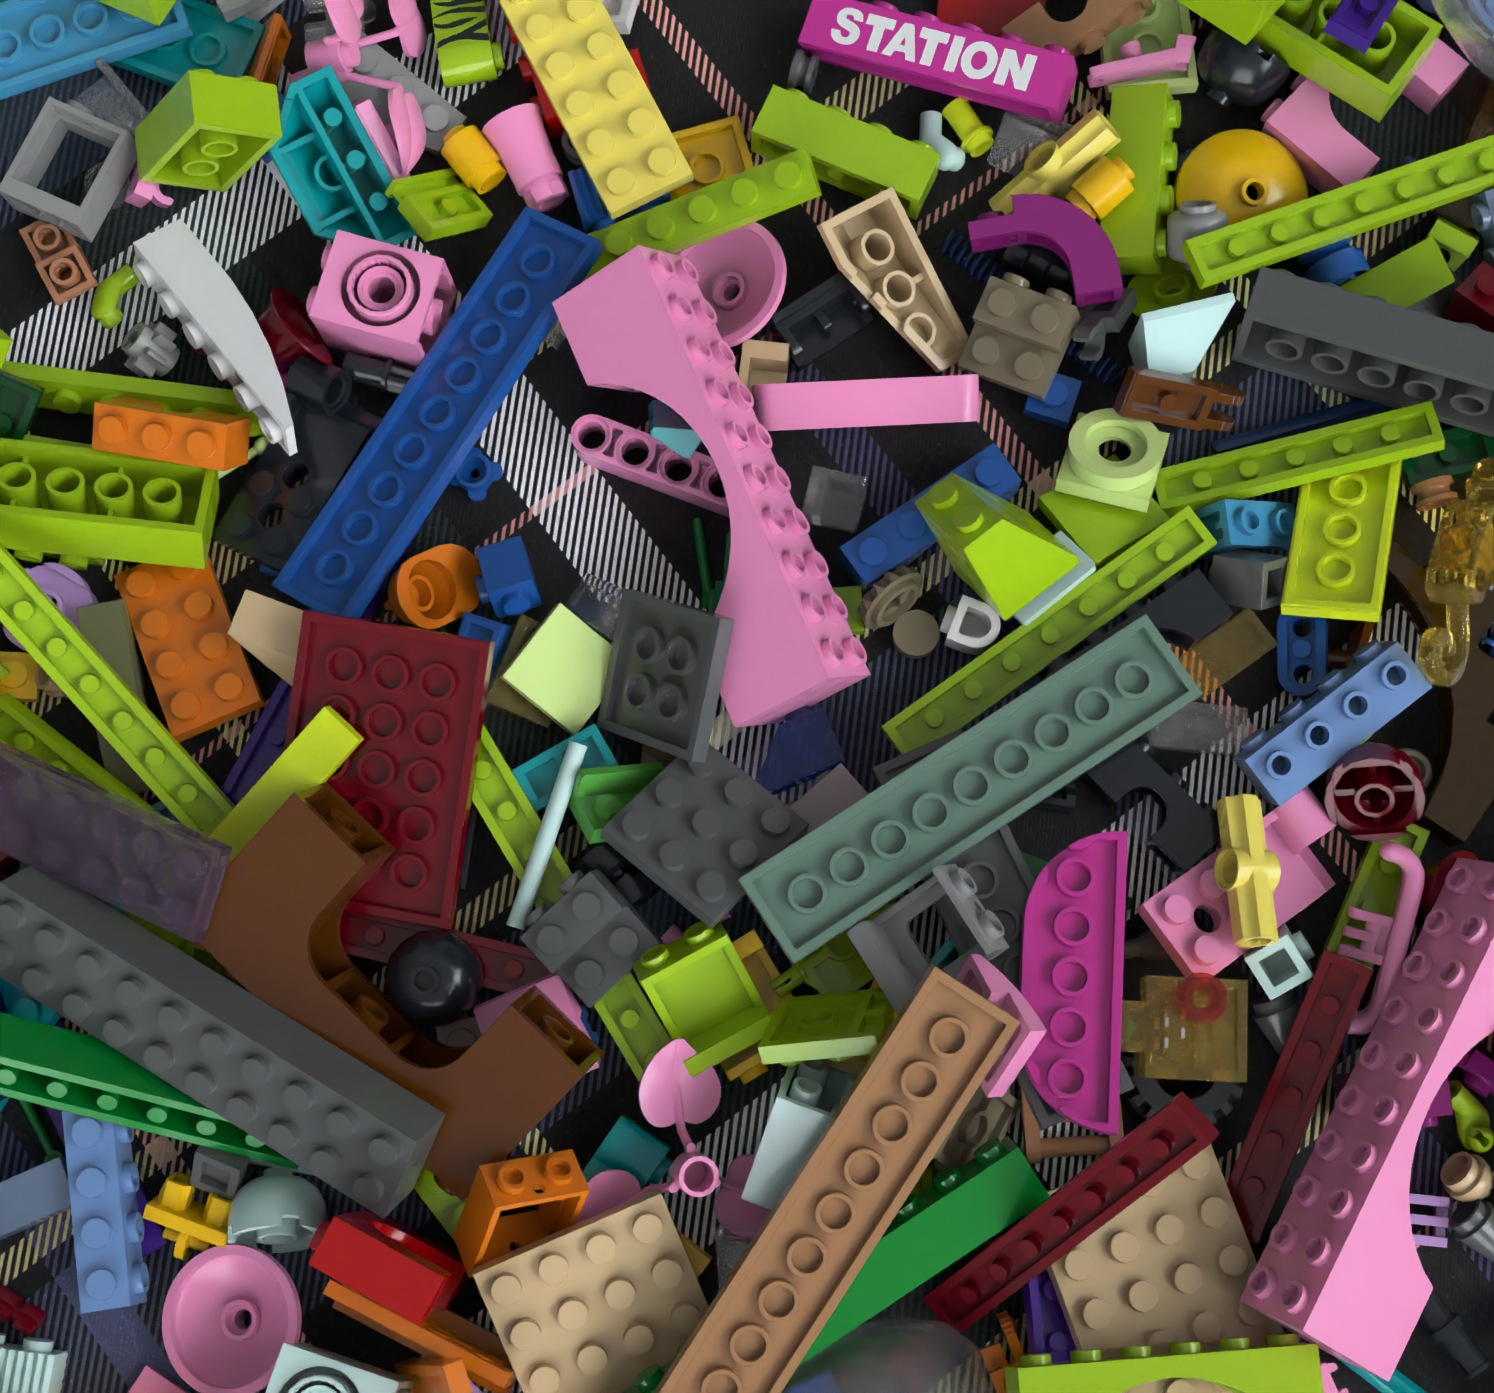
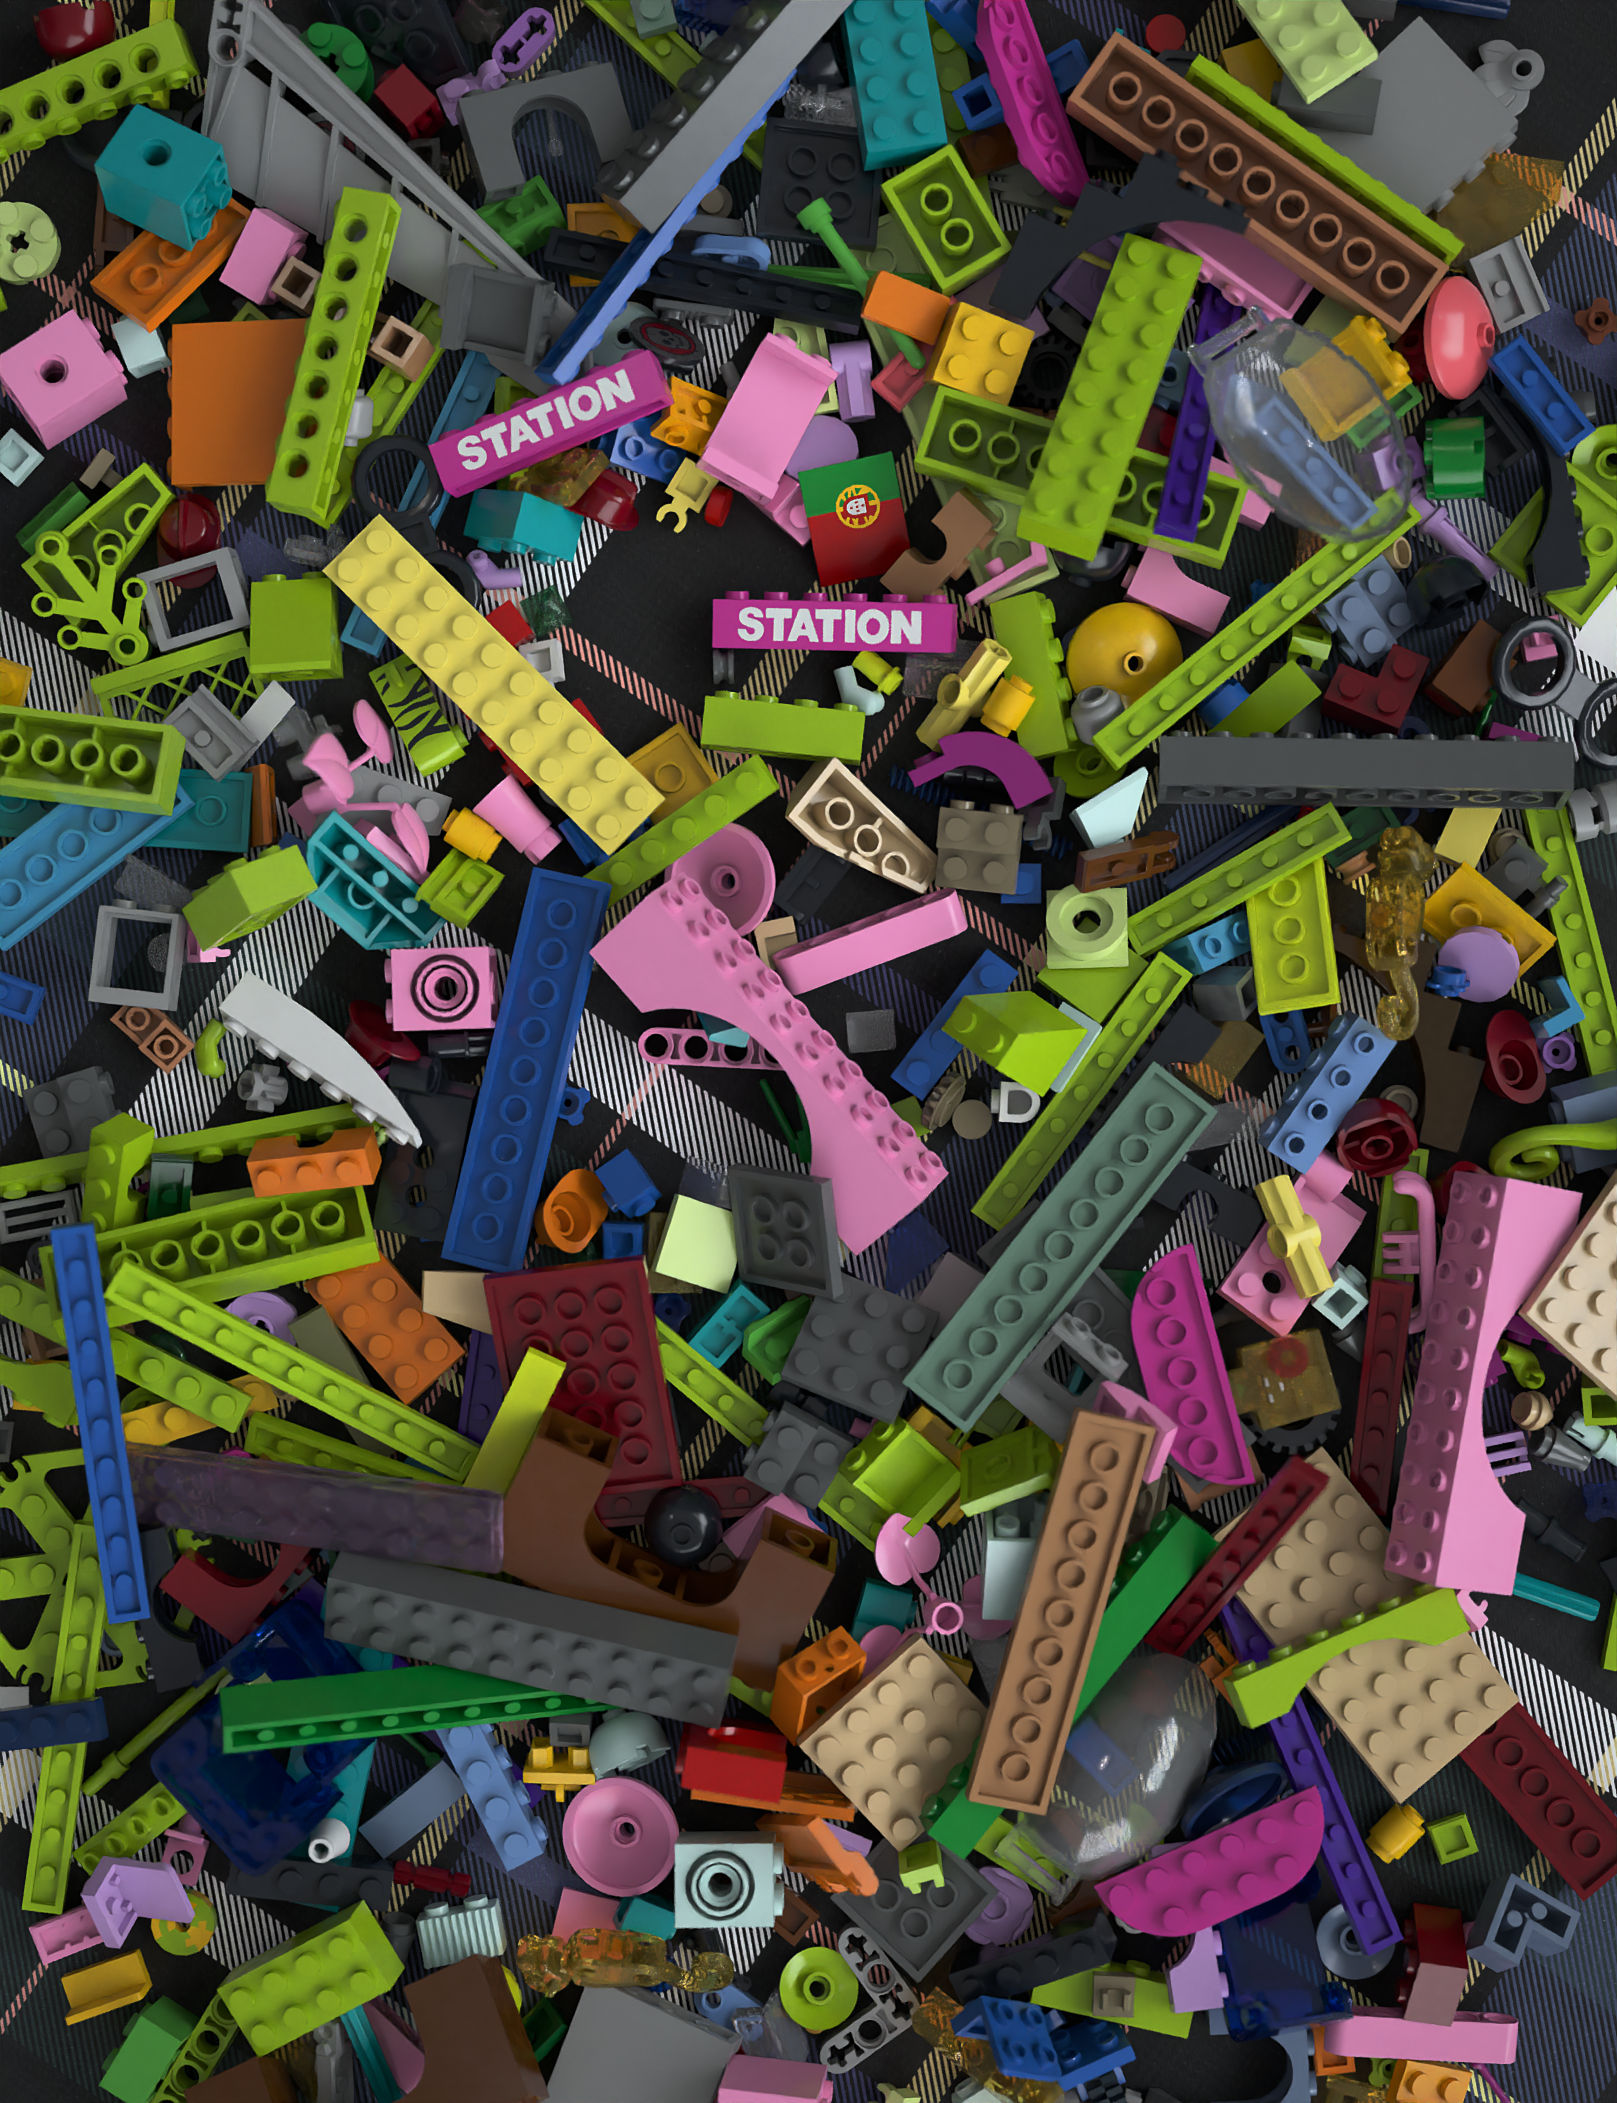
camera: 30 degrees left, 10 degrees up
light aqua bar [506,741,587,931] -> none
none -> clear blue plate [654,1289,692,1333]

